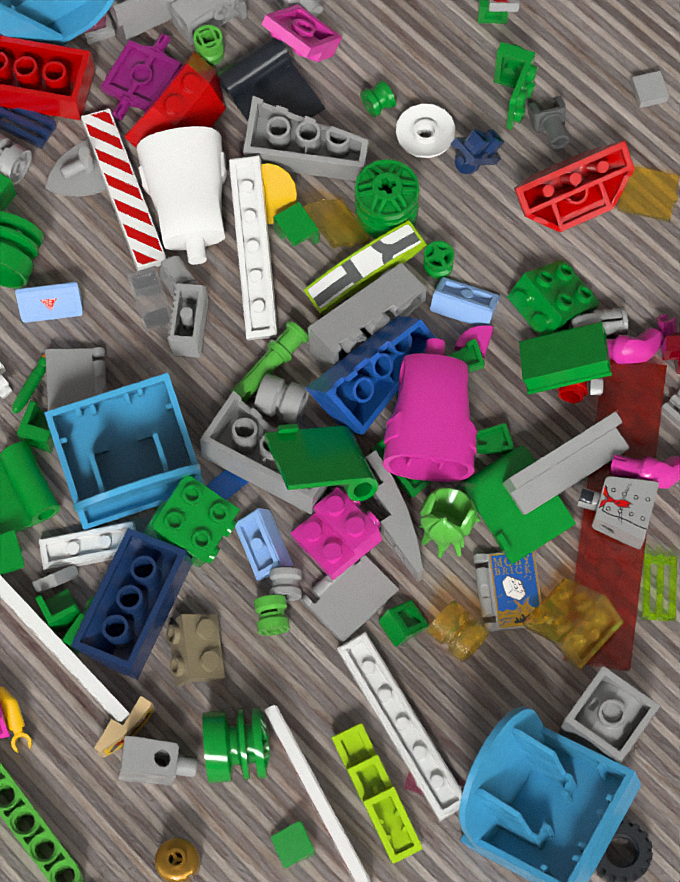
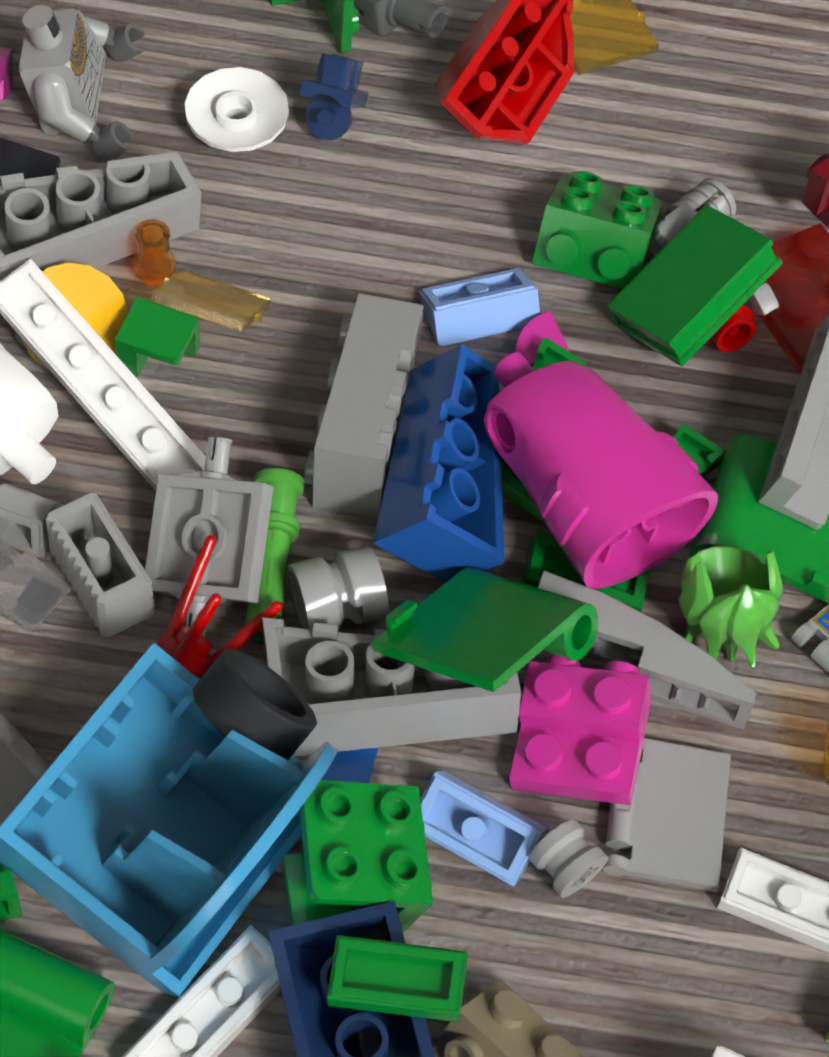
camera: 45 degrees left, 10 degrees down
bright green wheel [254,595,290,636] -> none
slope [303,220,427,316] -> none
green wheel [355,159,420,239] -> none
green wheel [360,80,396,118] -> none
green slope [379,599,429,647] -> none
green wheel [423,241,454,279] -> none
dark pink arm [607,314,677,364] -> none
none -> light grey torso [19,5,144,161]
none -> clear orange pin [133,219,176,286]
none -> light grey plate [145,436,274,638]
none -> red plant [157,535,283,678]
none -> black tyre [192,649,317,761]
none -> green tile [327,935,468,1022]

